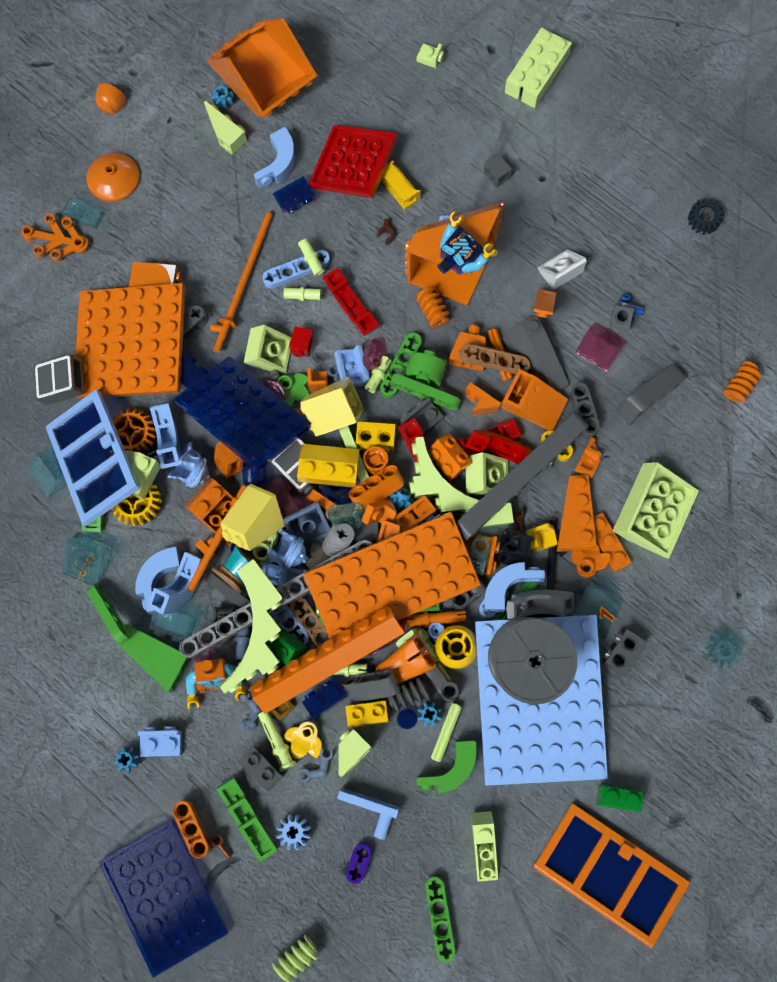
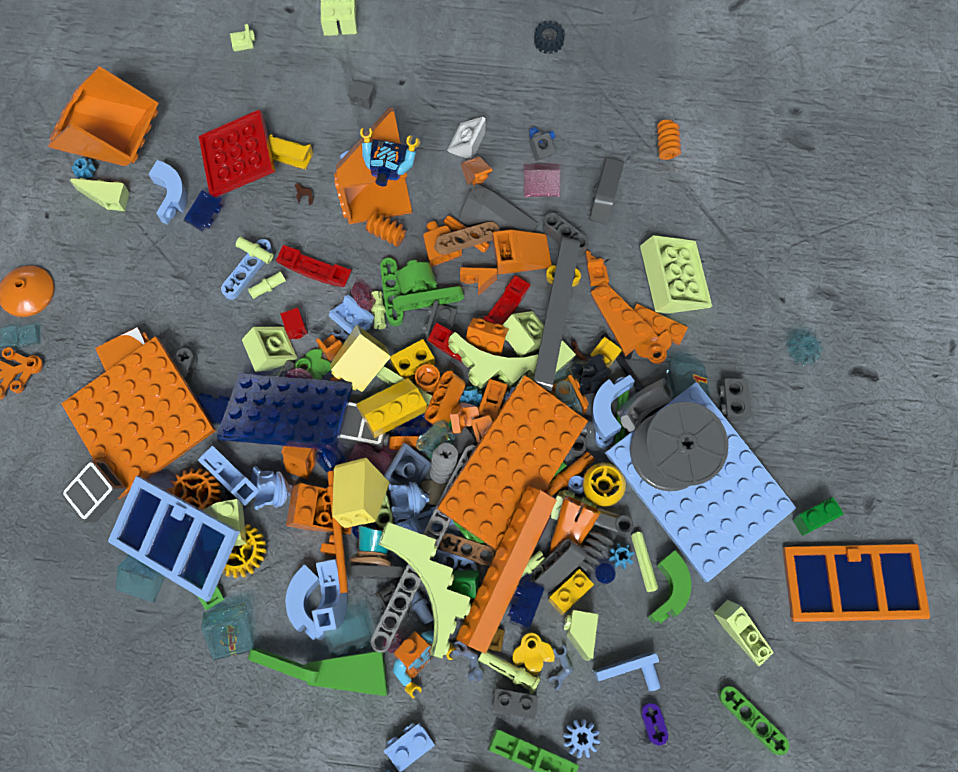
camera: 40 degrees left, 5 degrees down
orange piece [210,212,273,353] -> none
red slope [465,430,532,465] -> none

